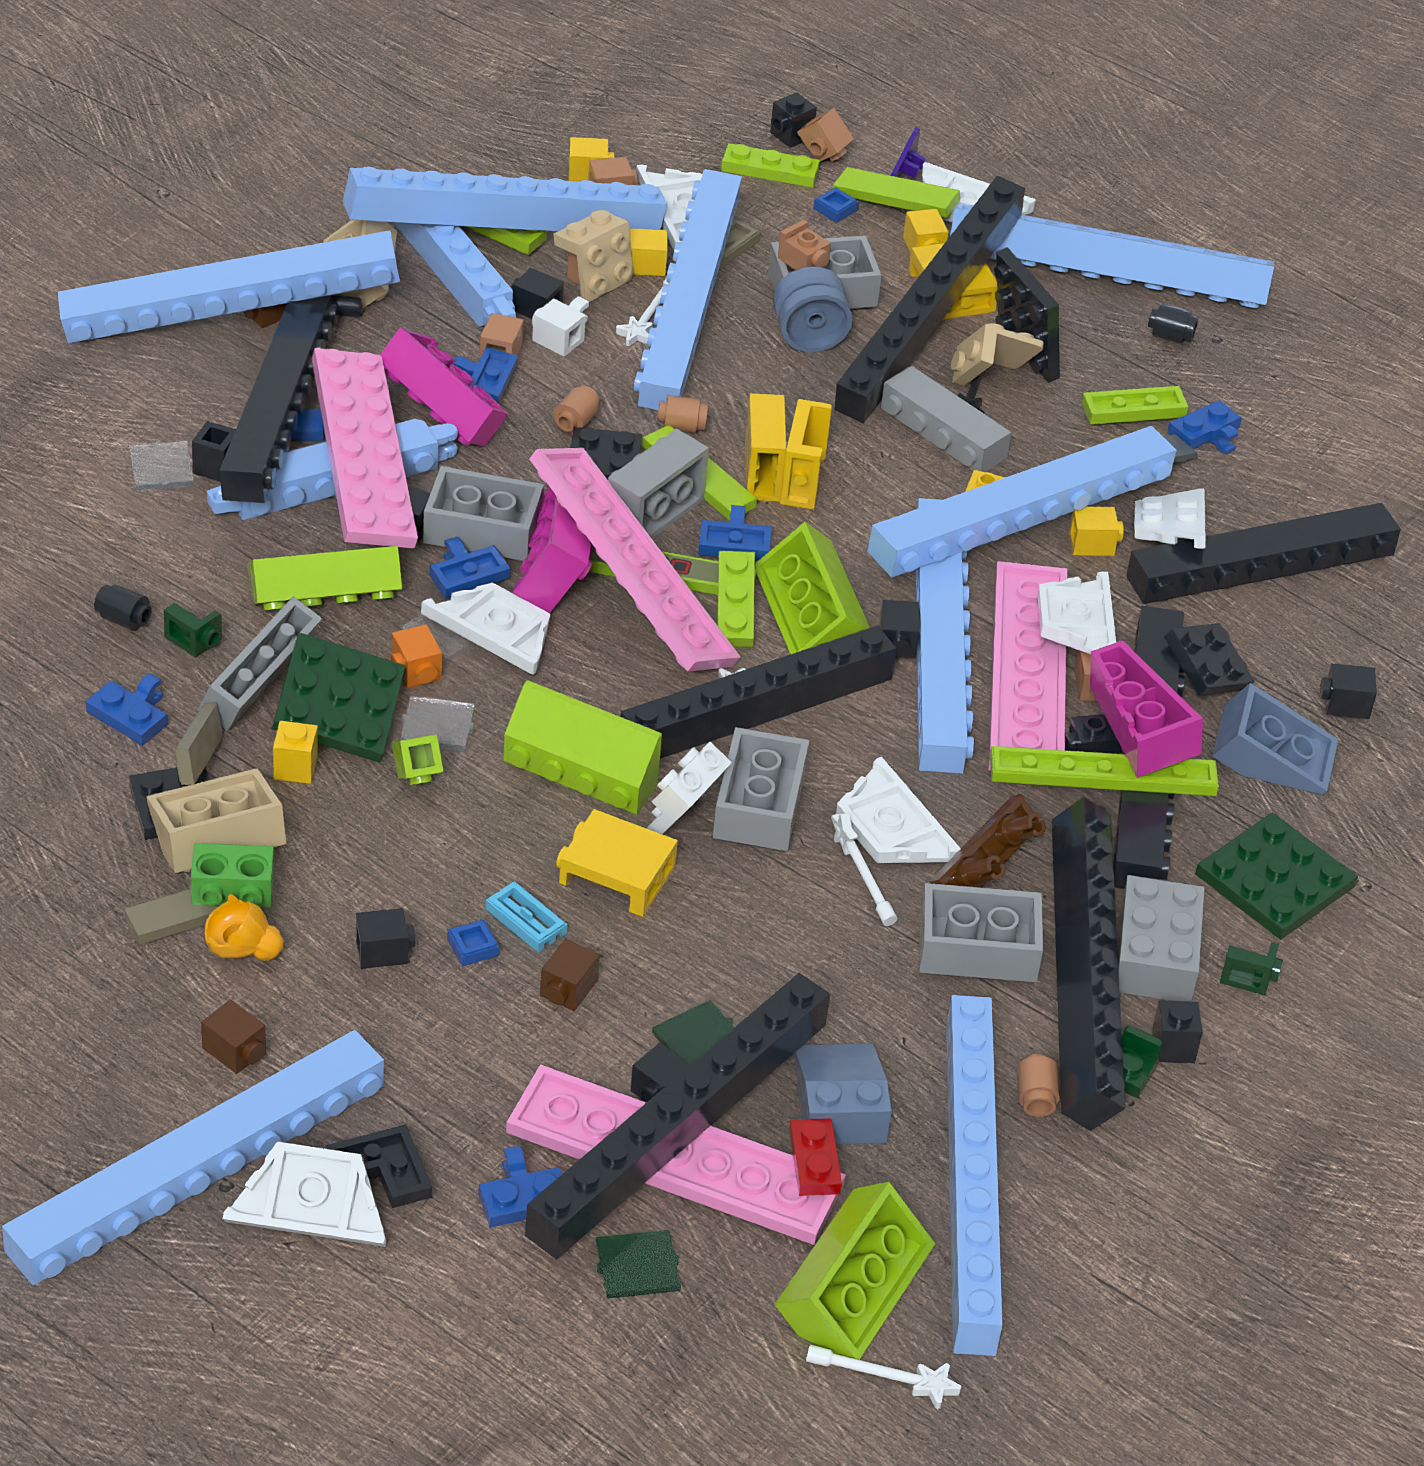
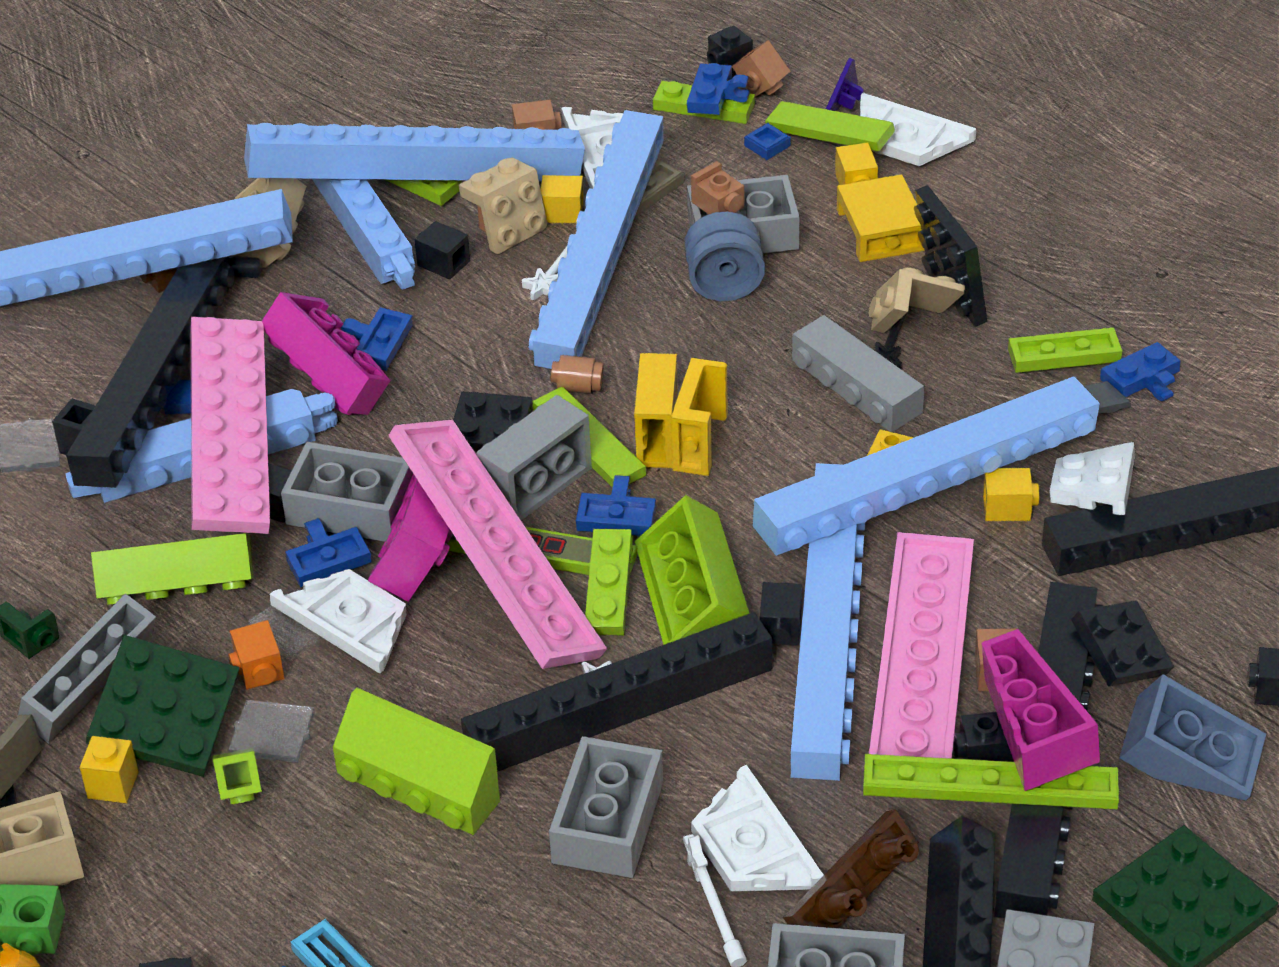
camera: 10 degrees right, 0 degrees up
nougat brick [479,313,524,360] -> none
white brick [532,296,589,357] -> none
nougat brick [553,385,600,434] -> none
yellow panel [556,809,678,917] -> none
yellow brick [569,137,614,182] -> none
white plate [646,742,732,834] -> none
black brick [834,176,1026,424] -> none
light blue brick [950,203,1275,308] -> none
white wing [1037,572,1116,654] -> none
black brick [1148,304,1199,343] -> none
none -> blue plate [687,63,750,115]

